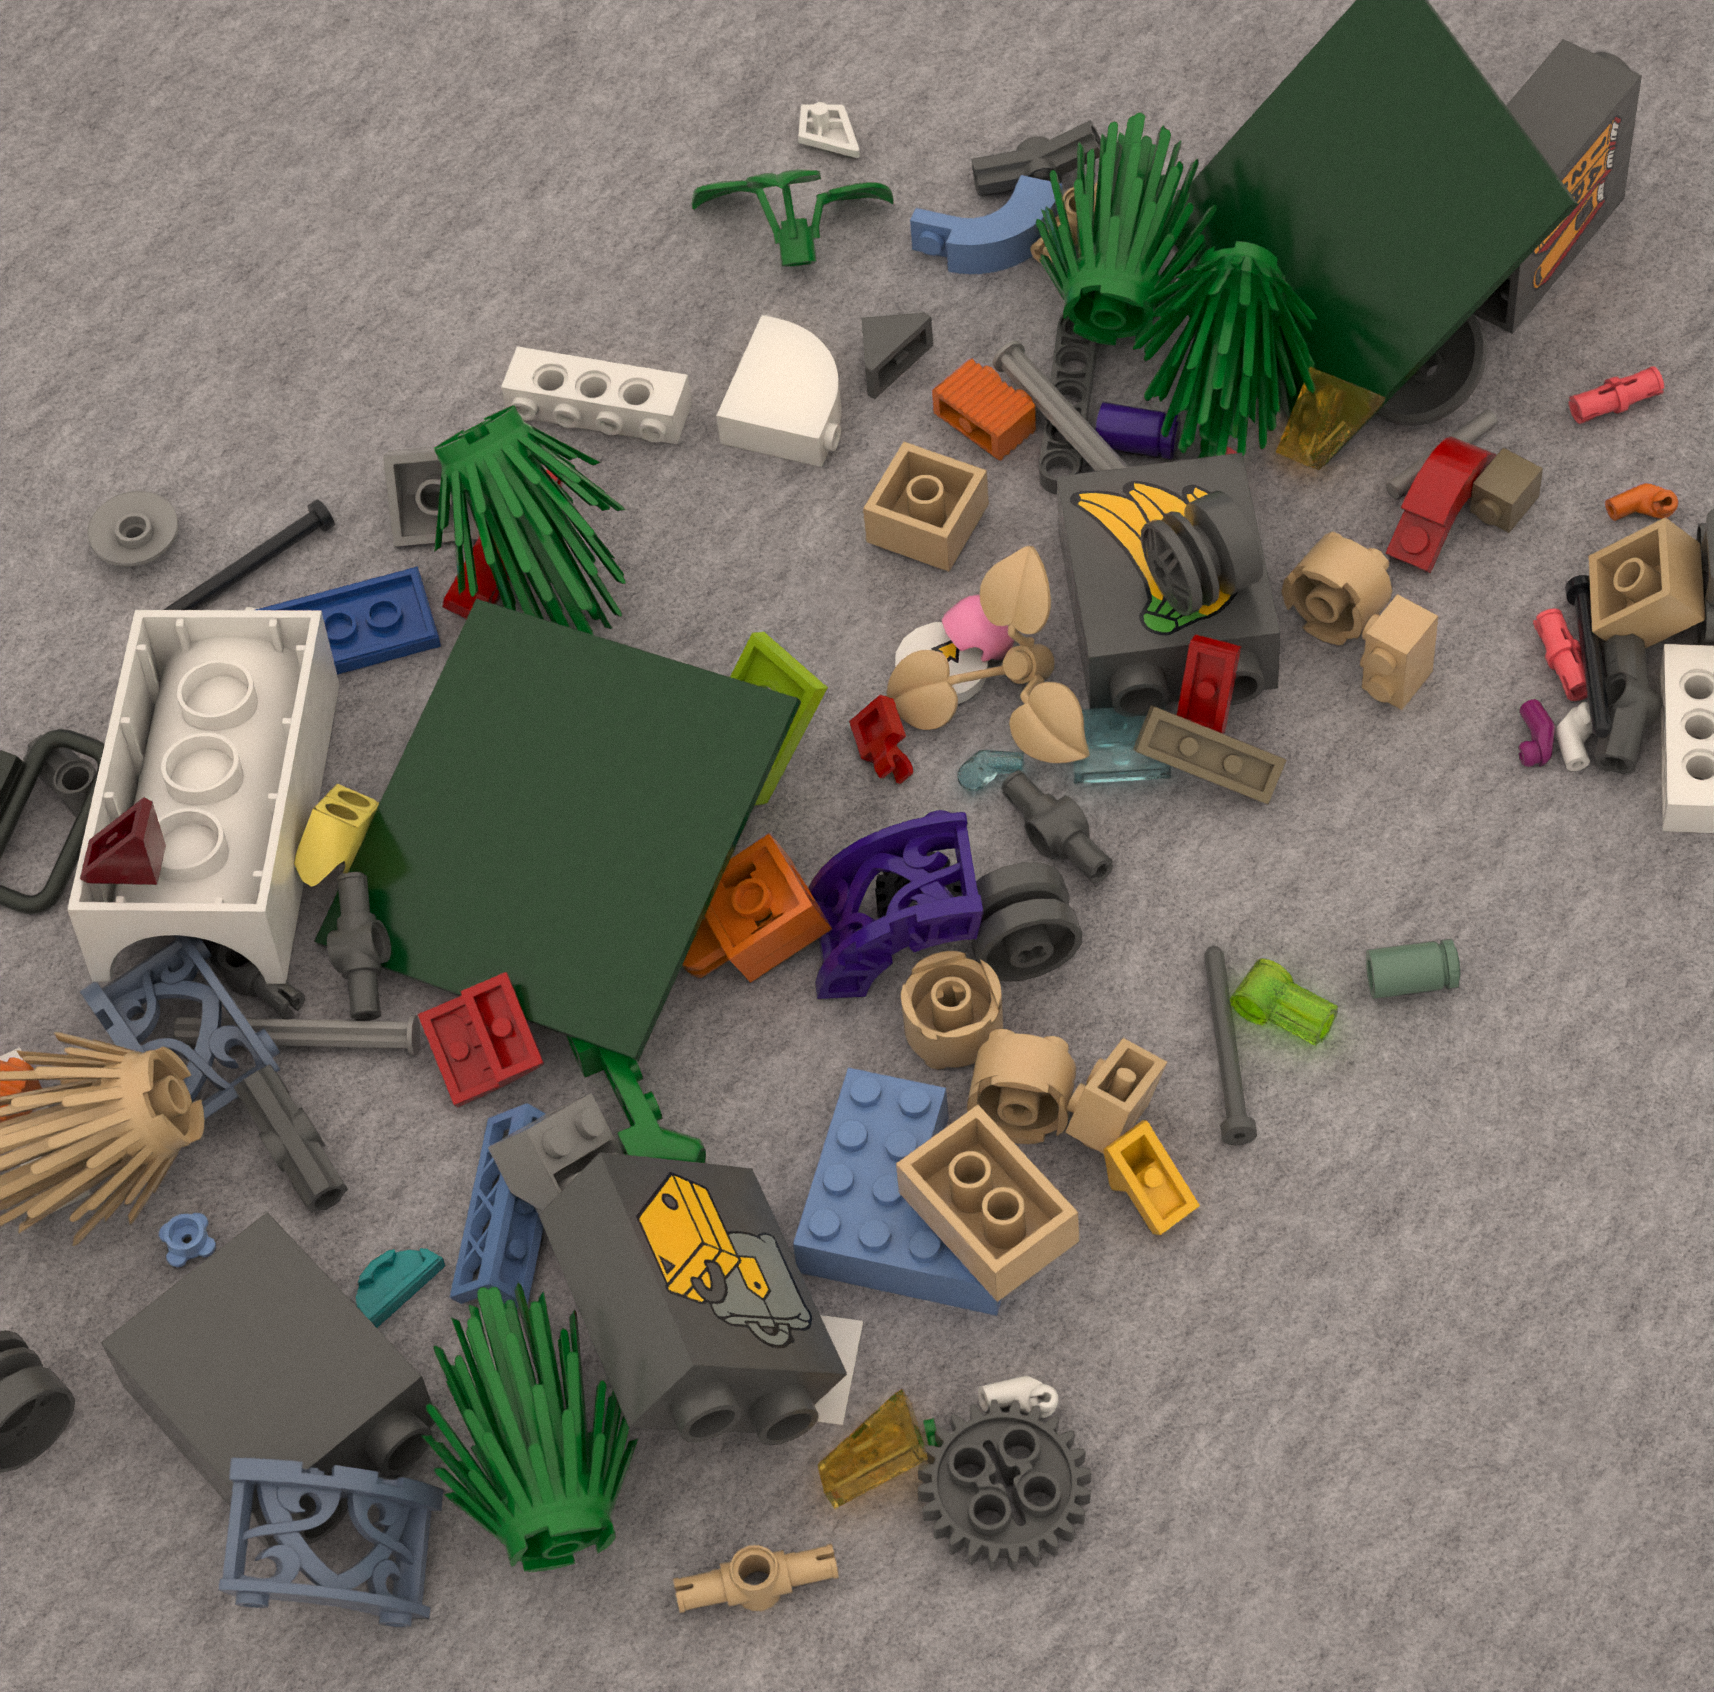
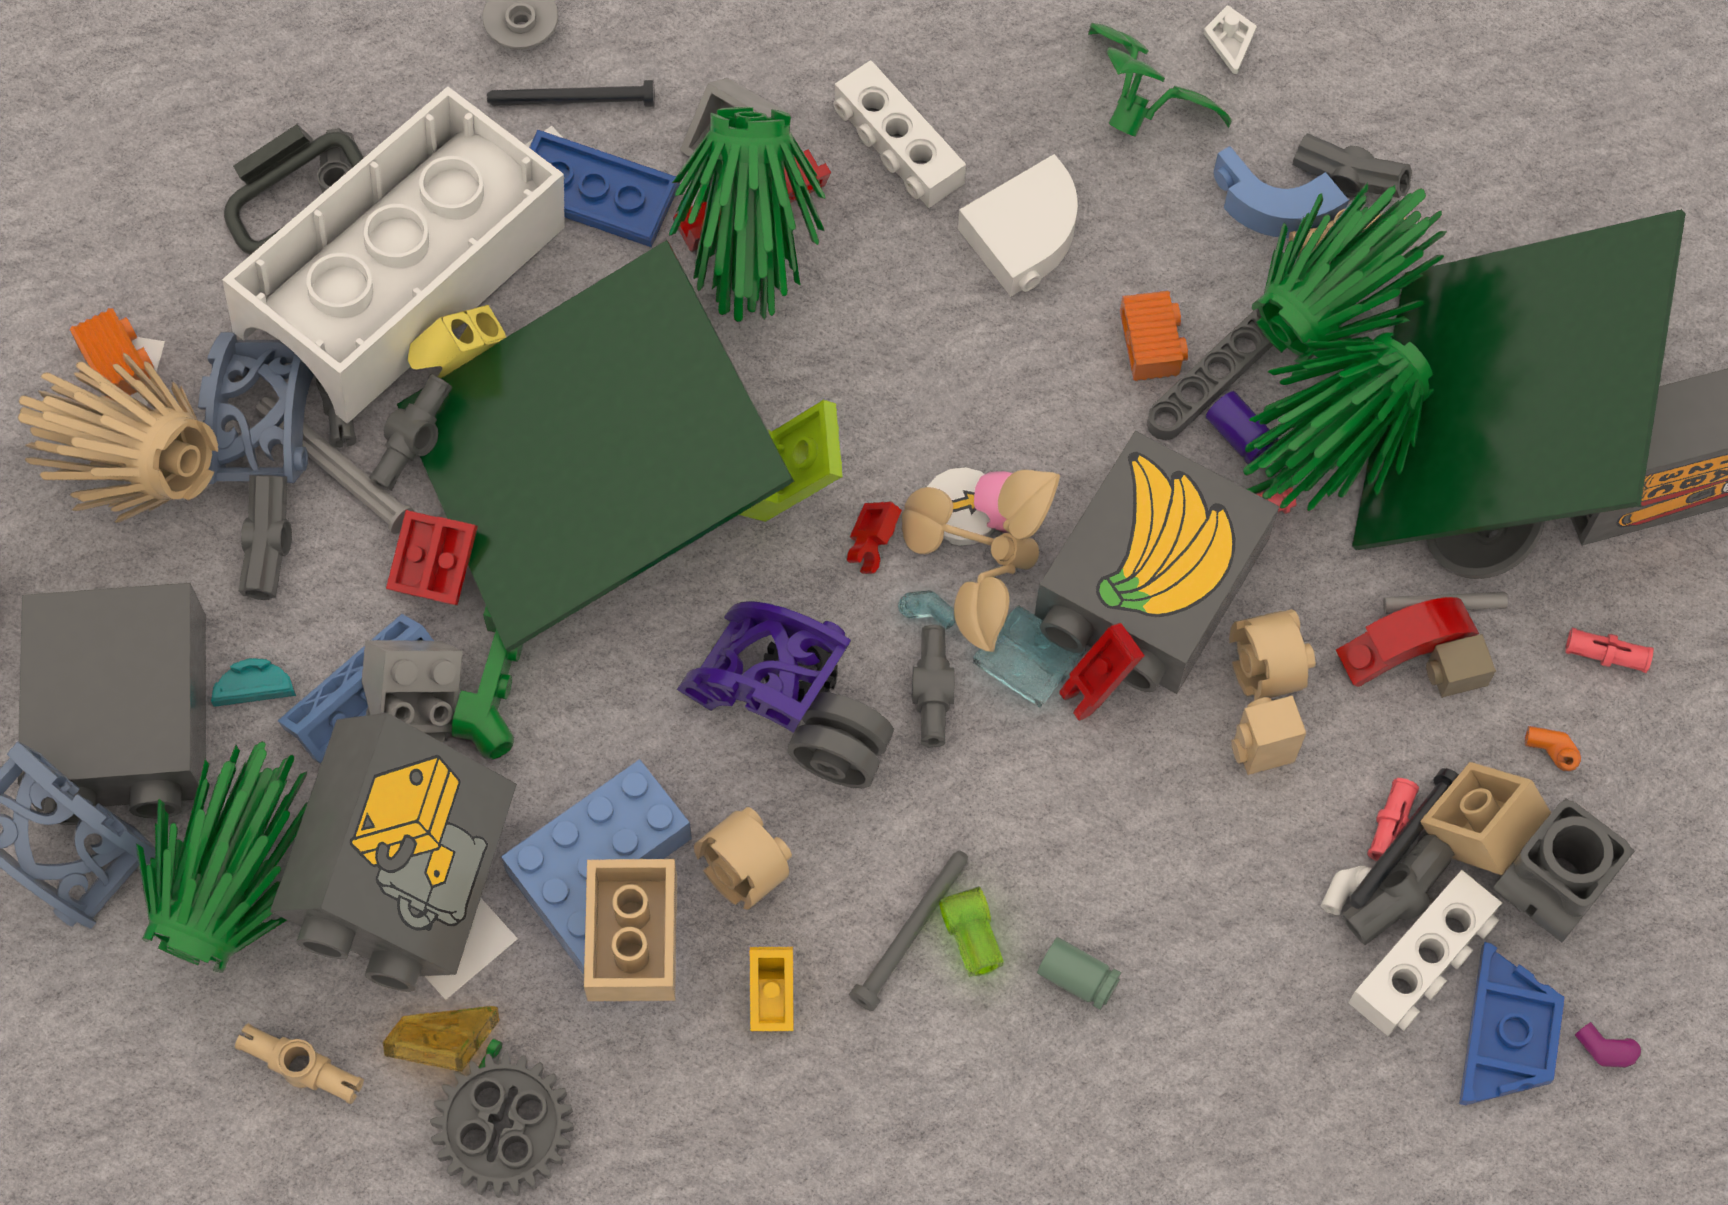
camera: 30 degrees right, 10 degrees up
dark red slope [80,797,166,885] -> none
light blue plate [159,1213,216,1267] -> none
orange brick [682,833,832,983] -> none
dark grey slope [862,312,933,400] -> none
tan brick [863,442,989,572] -> none
tan brick [901,951,1003,1070] -> none
white arm [978,1376,1059,1418] -> none
light grey axle [993,341,1129,471] -> none
tan brick [1065,1038,1167,1154] -> none
dark tan plate [1133,705,1287,804] -> none
dark grey wheel [1141,490,1263,616] -> none
clear yellow wing [1276,367,1386,470] -> none
magenta arm [1518,699,1555,767] -> none

